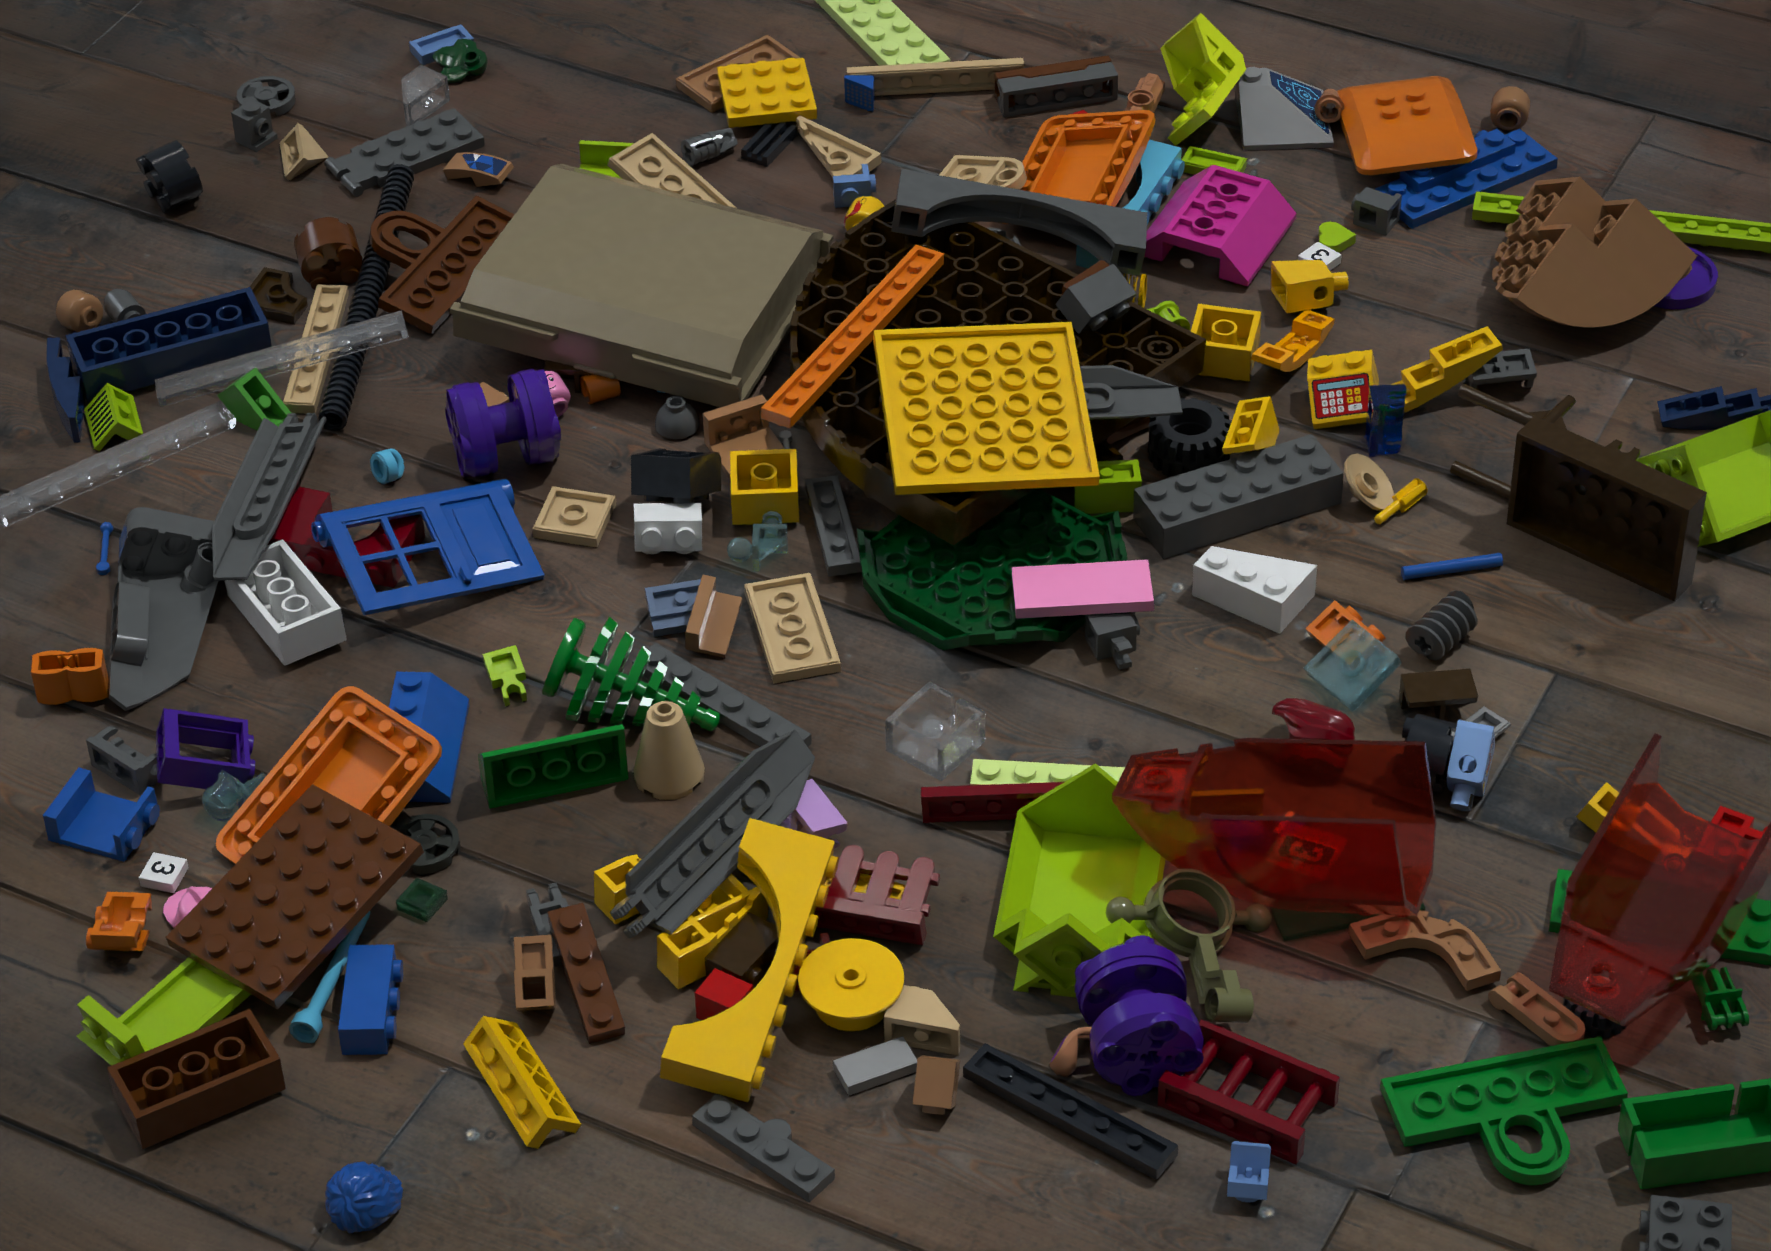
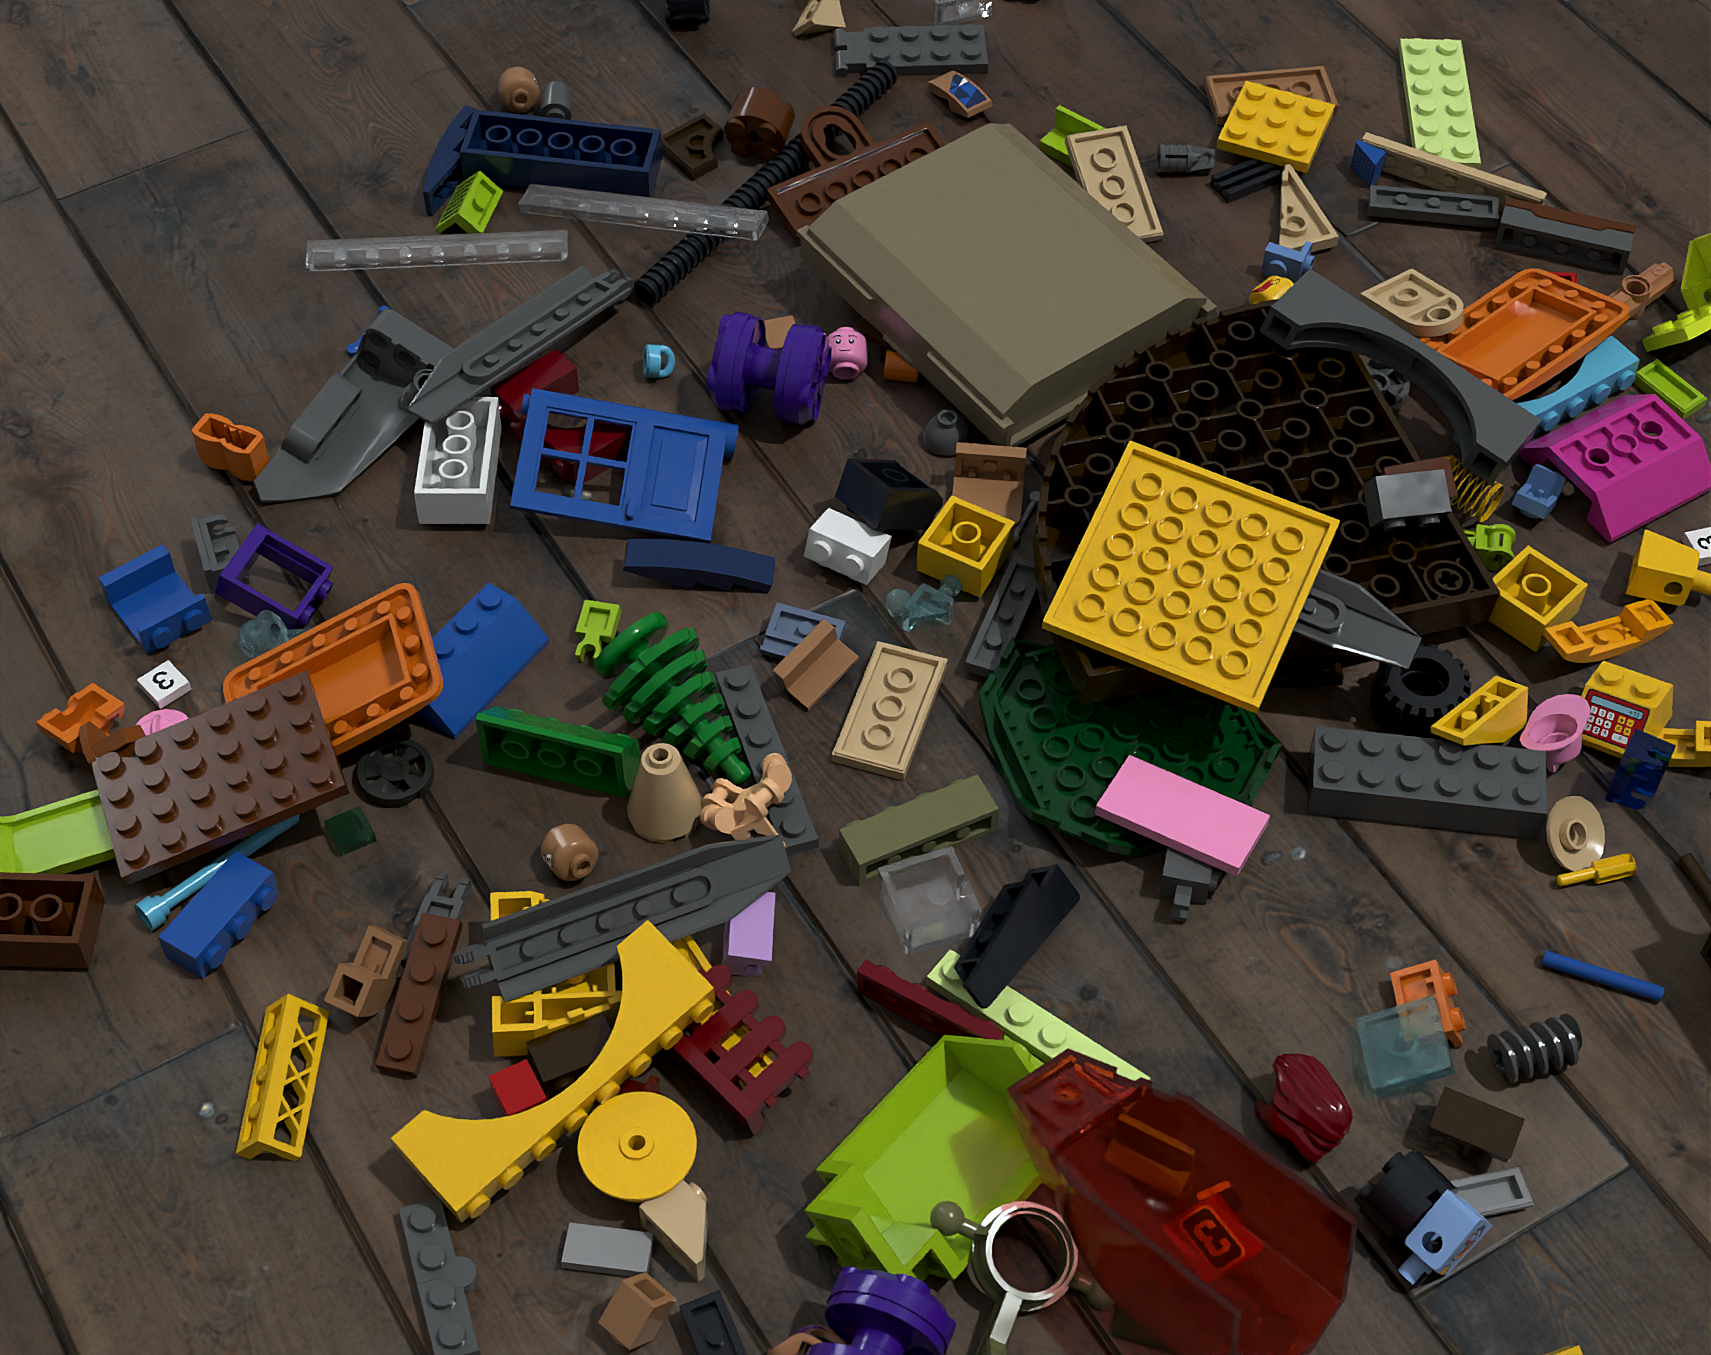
camera: 30 degrees right, 10 degrees up
bright green slope [217,367,291,431] -> none
tan tile [283,284,349,414] -> none
blue hair [325,1162,403,1234] -> none
tan tile [532,486,616,547] -> none
orange plate [761,245,944,428] -> none
lime panel [1074,459,1142,514] -> none
white wedge [1192,546,1317,634] -> none
none -> dark orange tile [79,722,146,765]
none -> medium nougat head [541,824,598,881]
none -> dark blue slope [623,539,775,594]
none -> light nougat piece [700,753,792,847]
none -> olive brick [839,774,999,886]
none -> black wedge [954,864,1080,1009]
none -> dark grey plate [1368,185,1499,228]
none -> medium blue bracket [1511,464,1567,519]
none -> bright pink piece [1520,694,1590,772]

